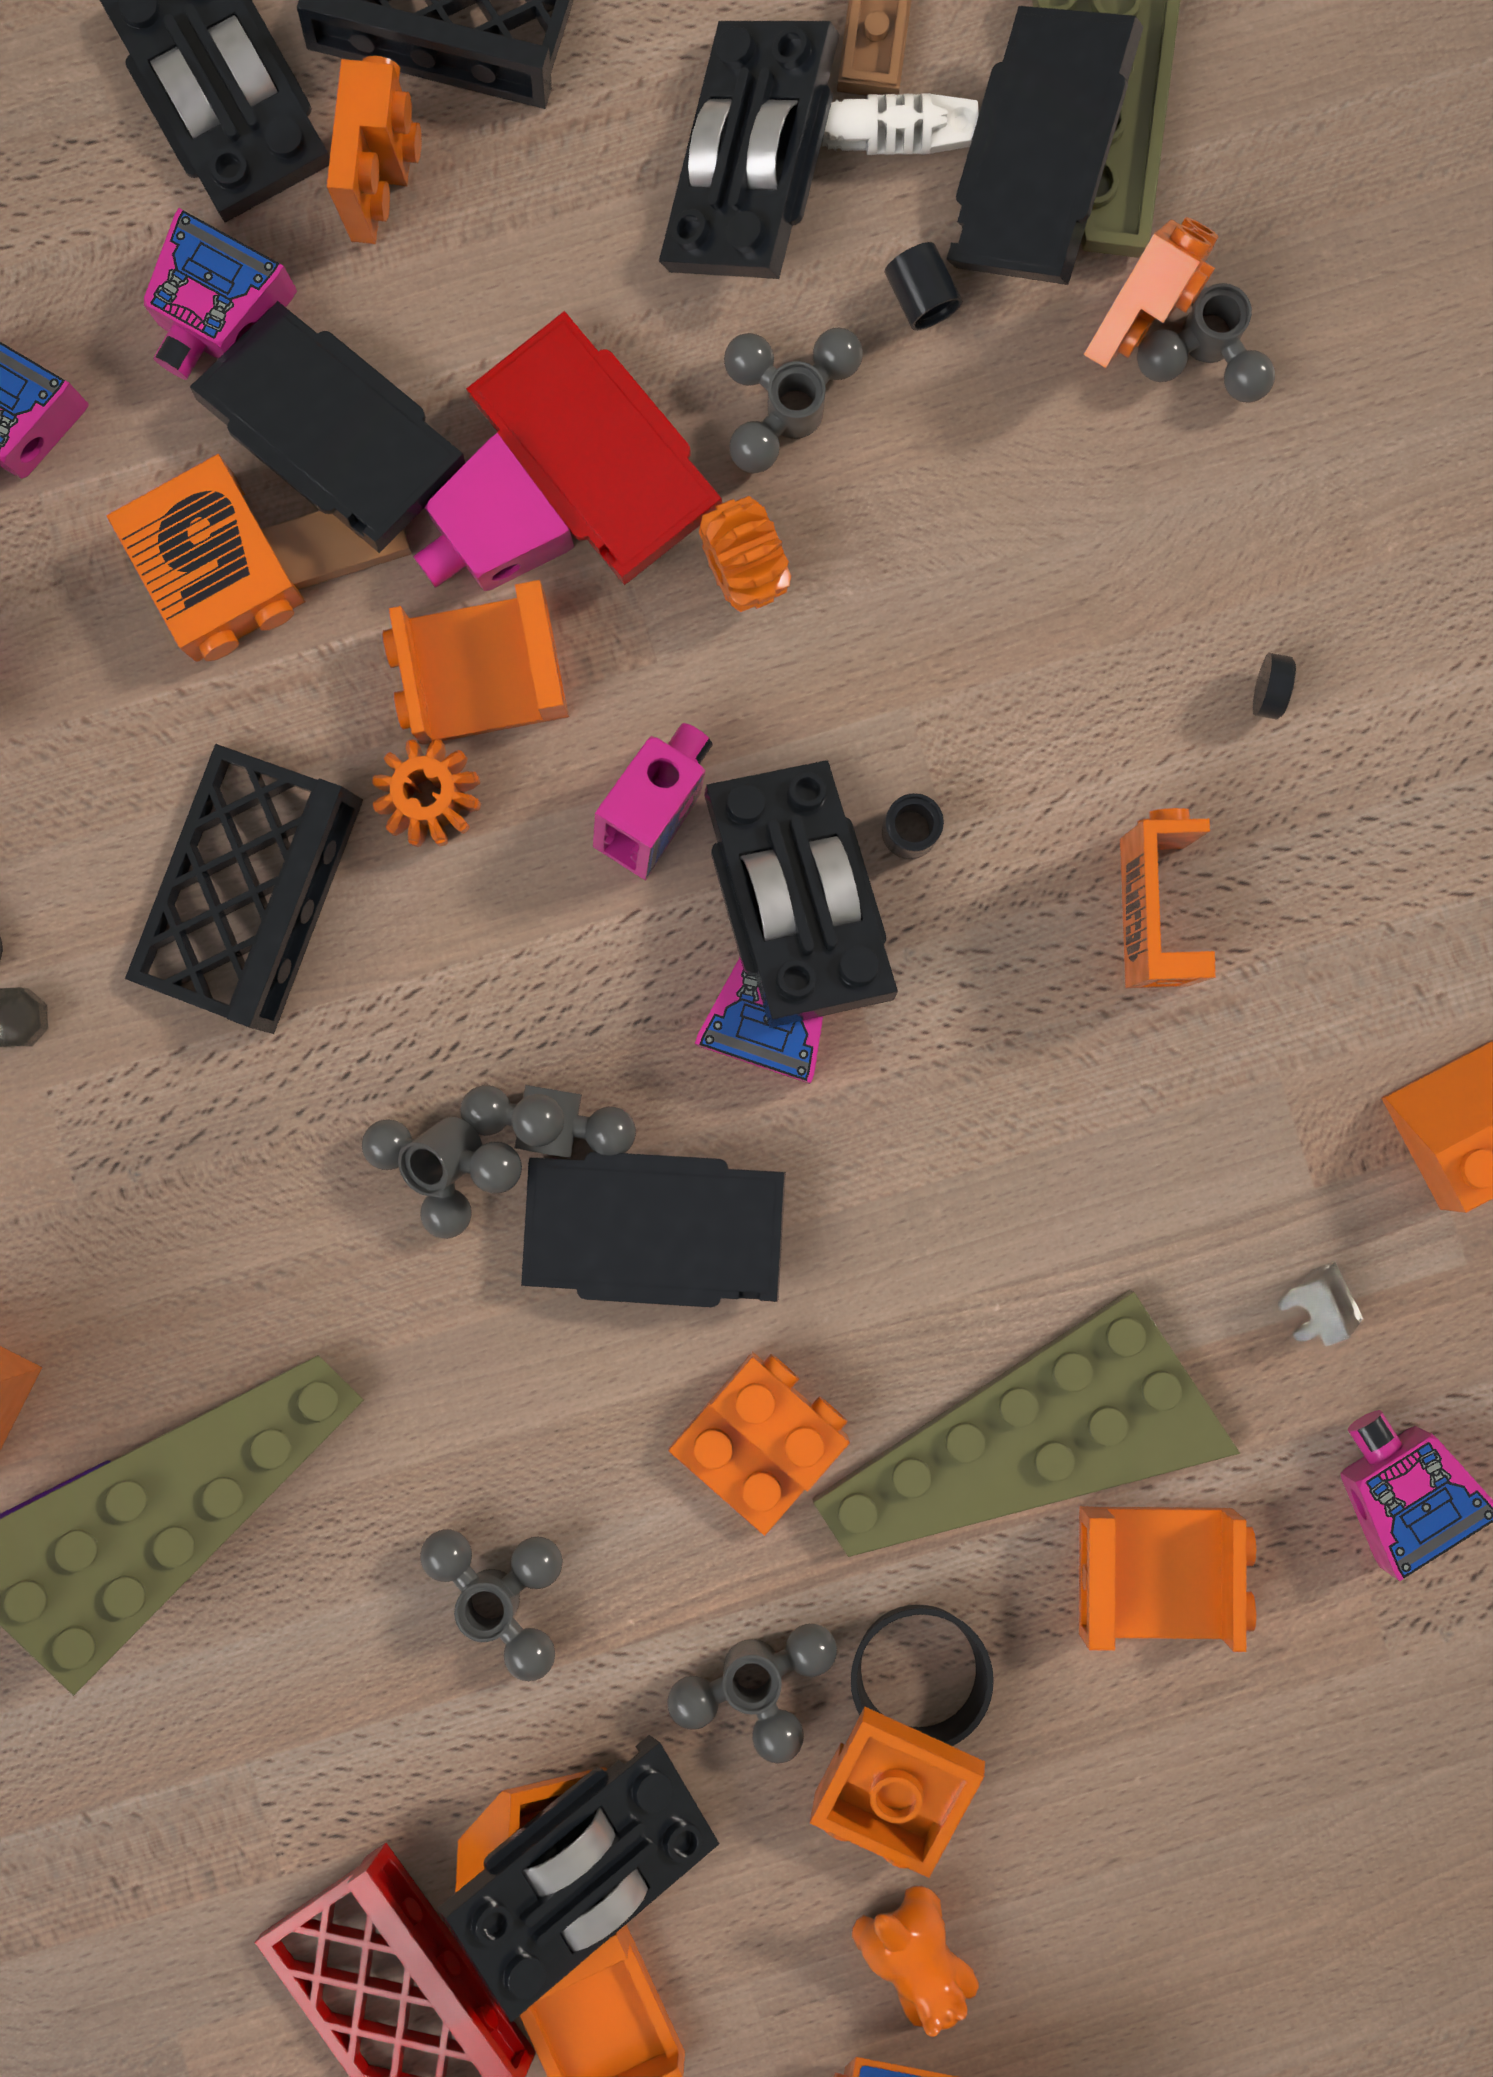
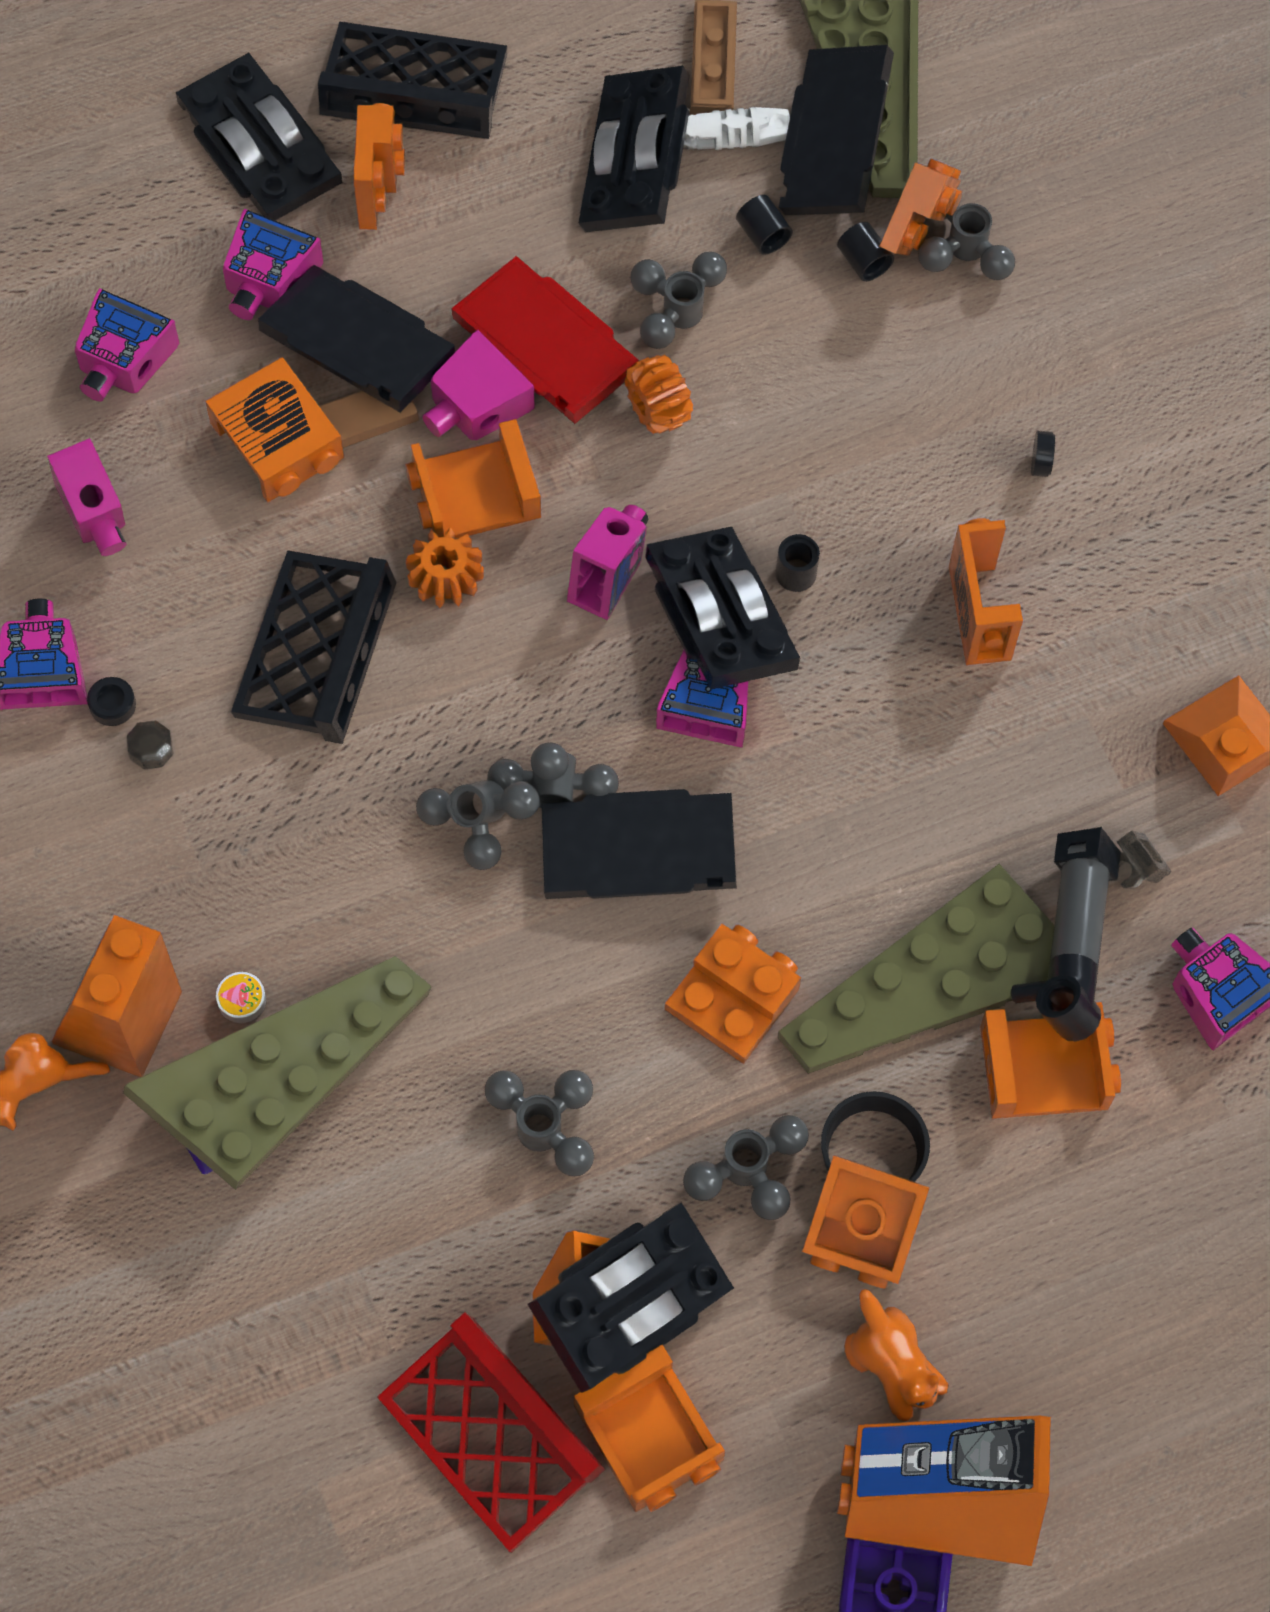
camera: 10 degrees left, 20 degrees down
none -> tile [216,972,266,1023]
none -> black beam [837,222,894,282]
none -> piece [1010,827,1121,1042]

